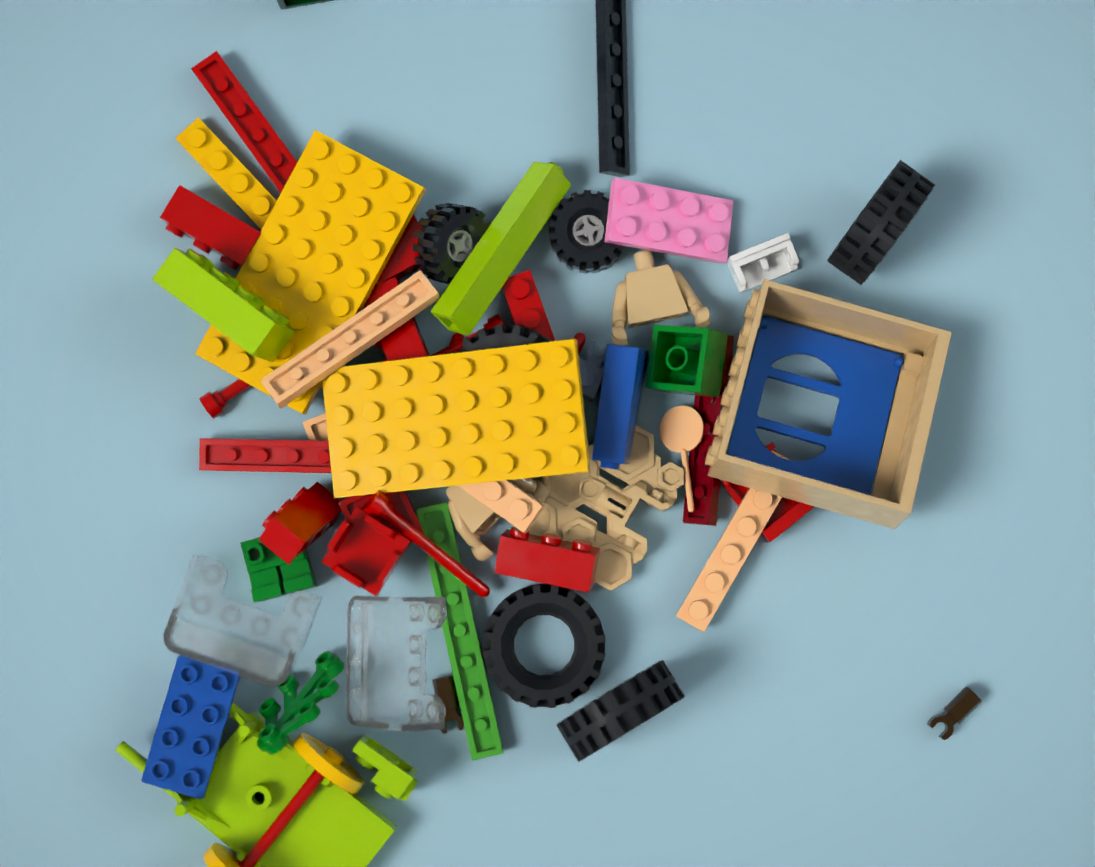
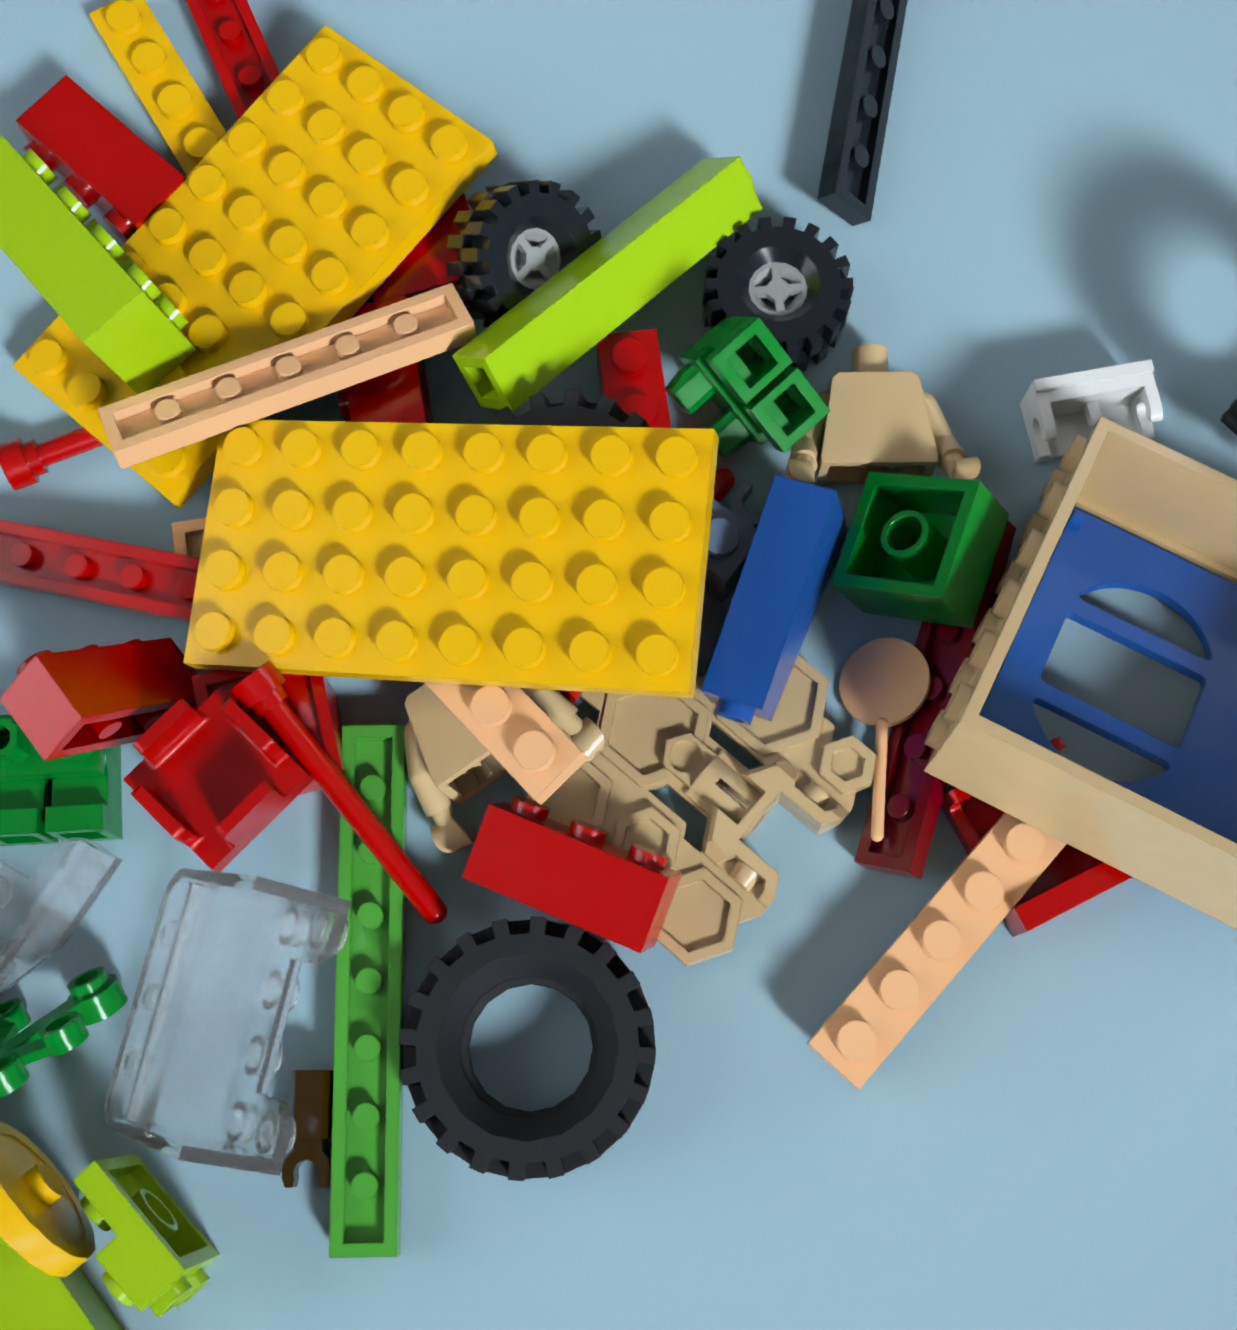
camera: 15 degrees right, 10 degrees down
black tyre [556,660,685,762] -> none
bright pink plate [604,178,734,264] -> none
none -> green hips [665,316,830,457]

